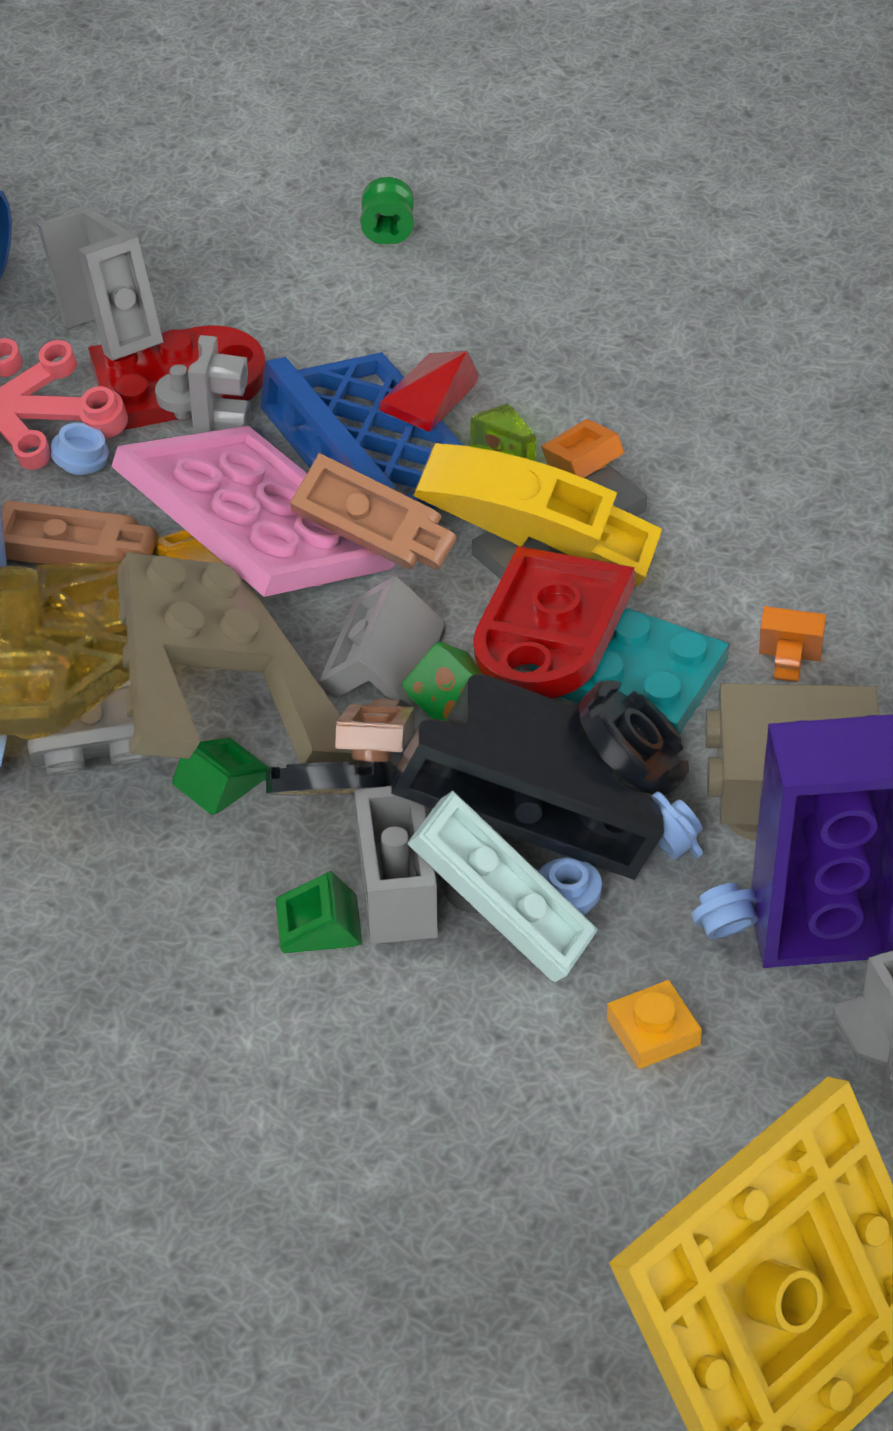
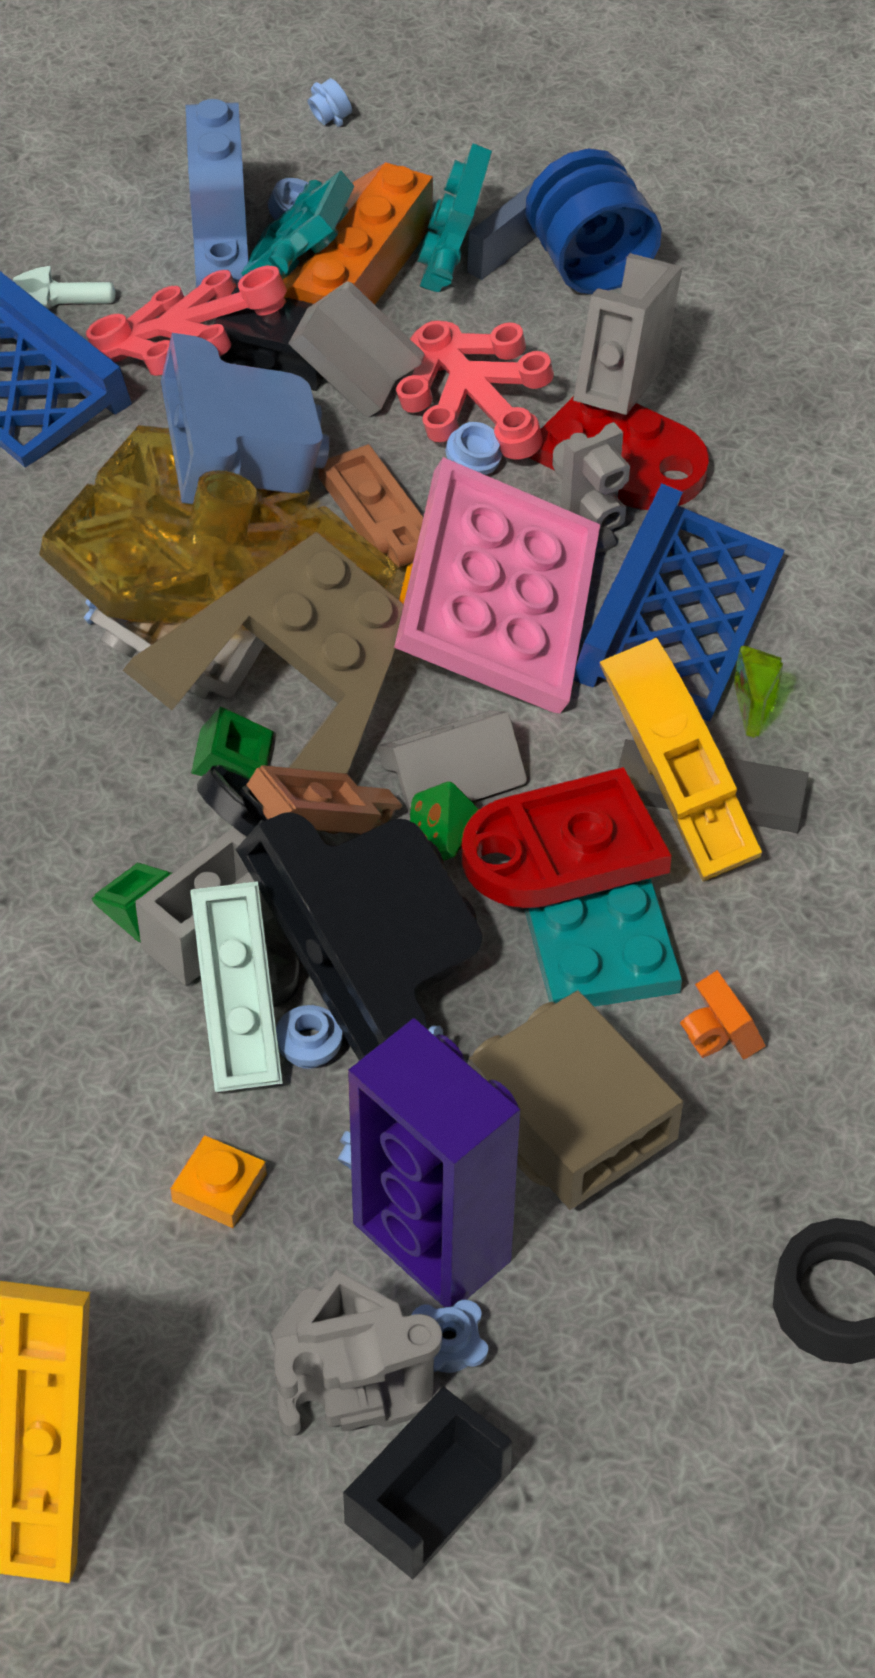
camera: 50 degrees right, 5 degrees up
nougat hinge [290,453,457,570] -> none
red slope [379,351,479,432] -> none
orange plate [541,418,625,478] -> none
black tile [579,680,689,795] -> none

